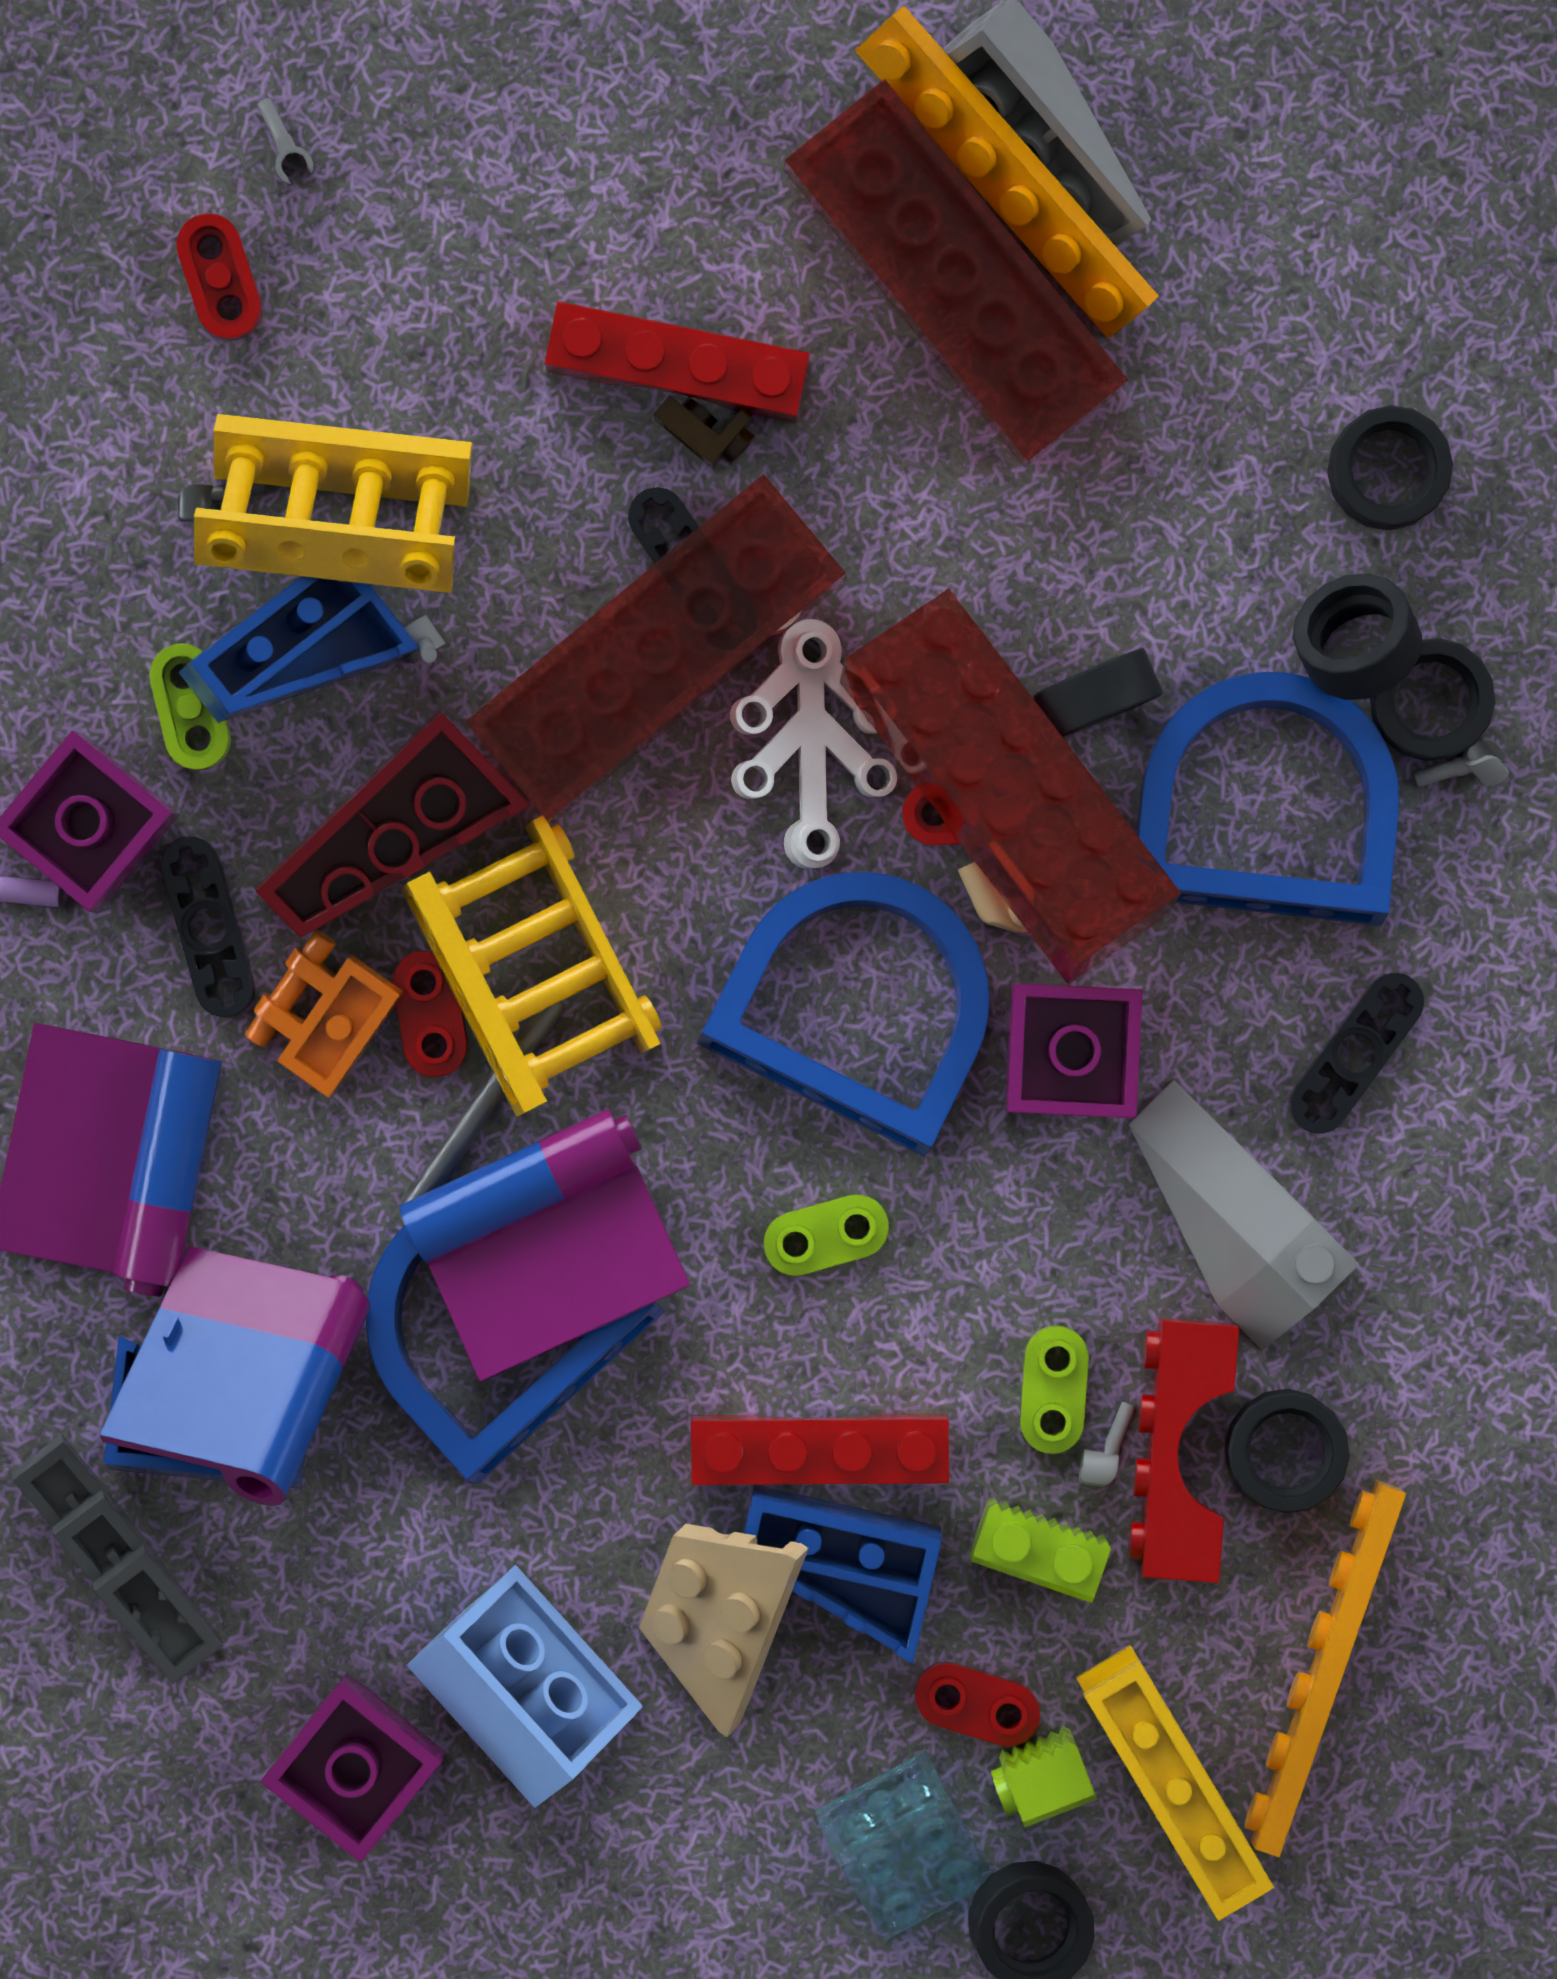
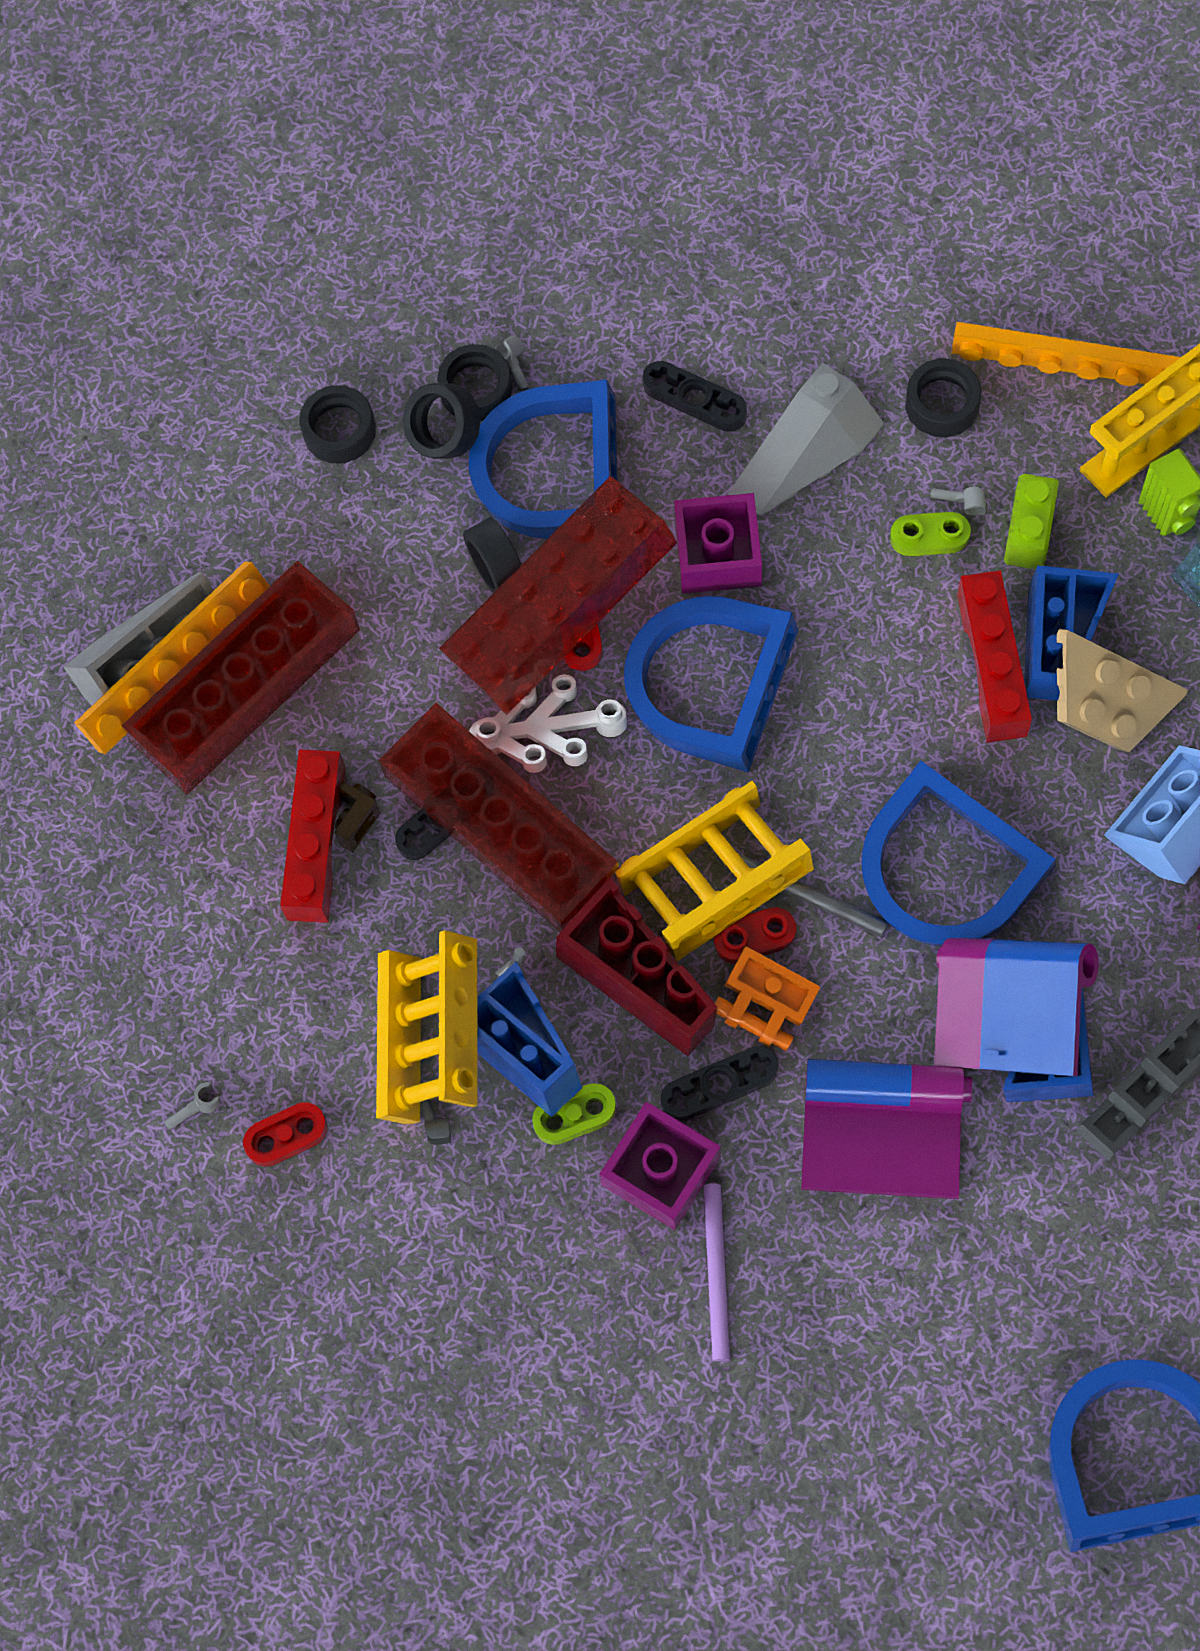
camera: 85 degrees left, 20 degrees down
magenta door [399,1108,691,1383] -> none
lime plate [764,1194,889,1276] -> none
red plate [915,1661,1040,1747] -> none
tan arm [958,857,1045,933] -> none
red arch [1128,1317,1240,1583] -> none

